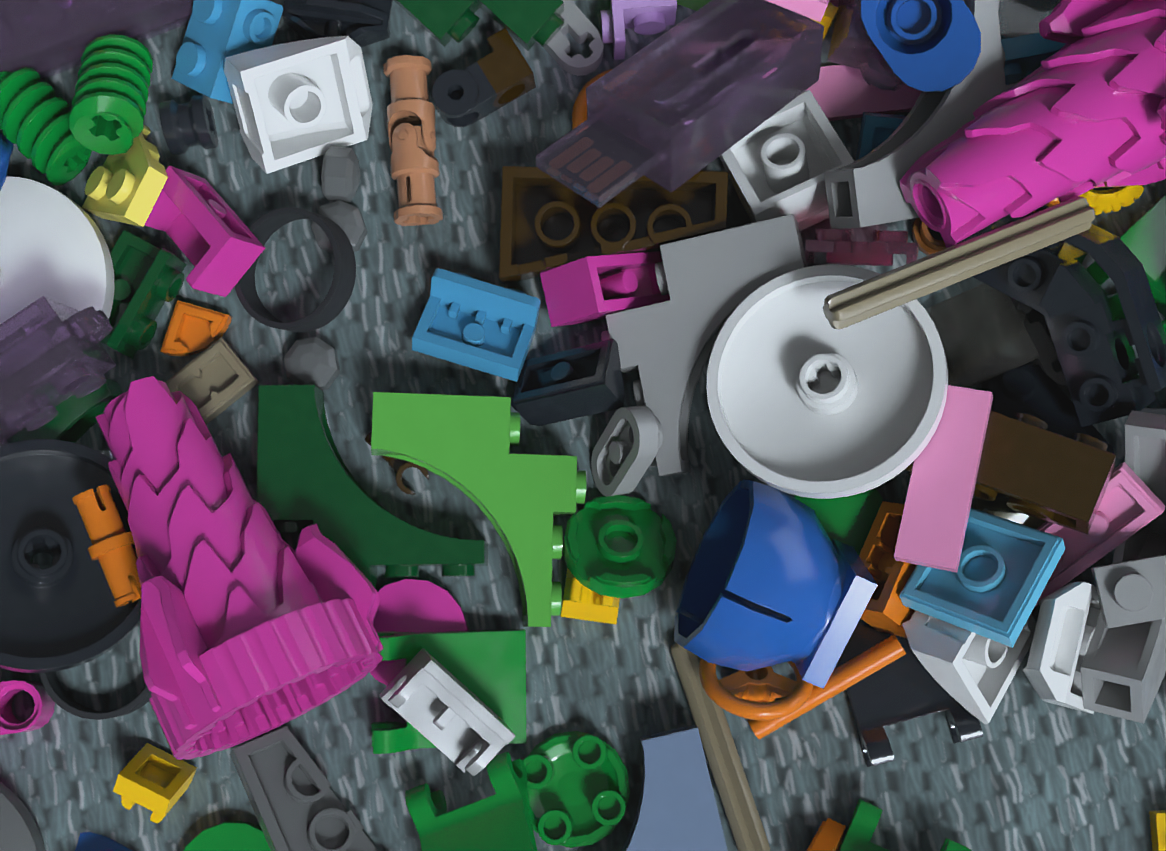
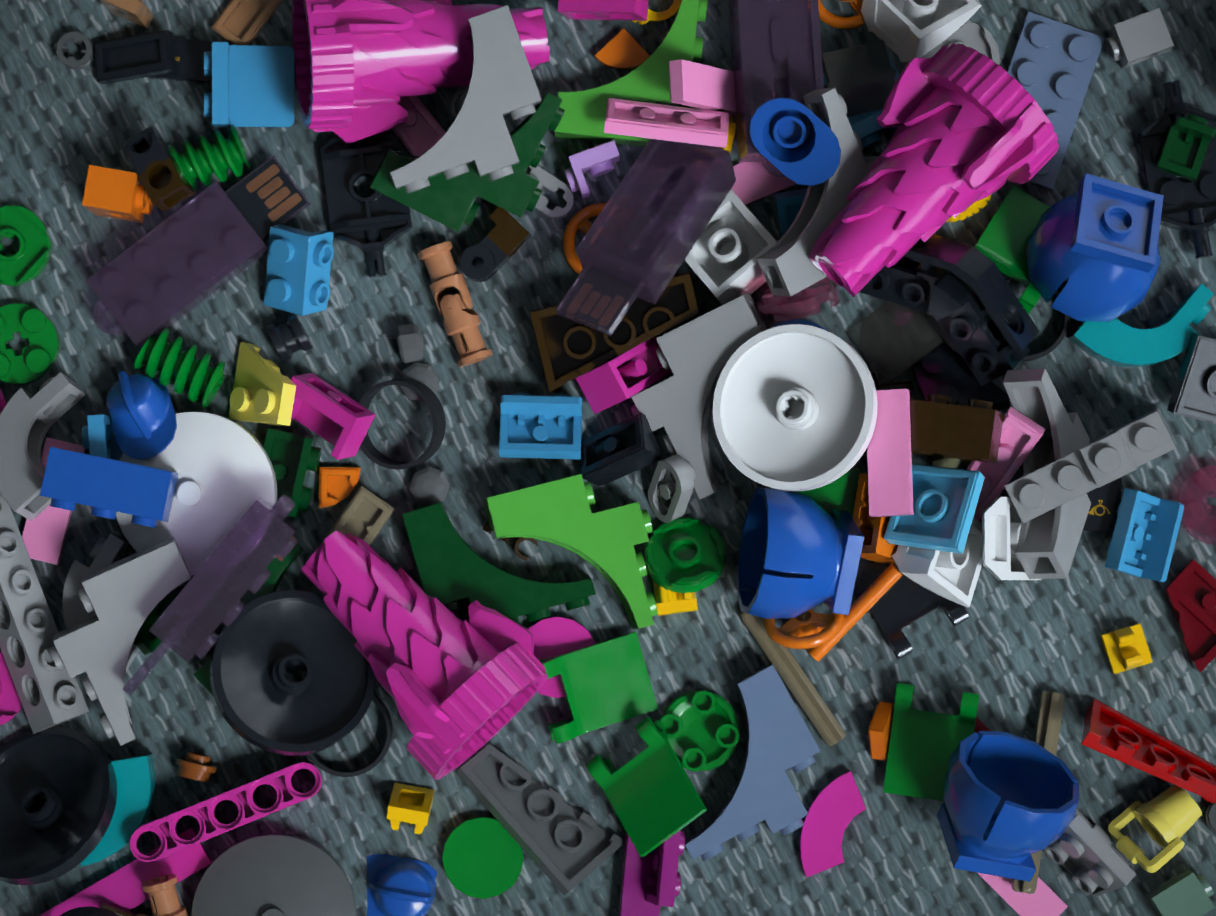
camera: 15 degrees left, 5 degrees up
green piece [69,34,153,155] -> none
orange pin [72,484,141,607] -> none
white slope [224,36,373,174] -> none
hinge [379,648,515,776] -> none
dark tan axle [823,196,1096,330] -> none

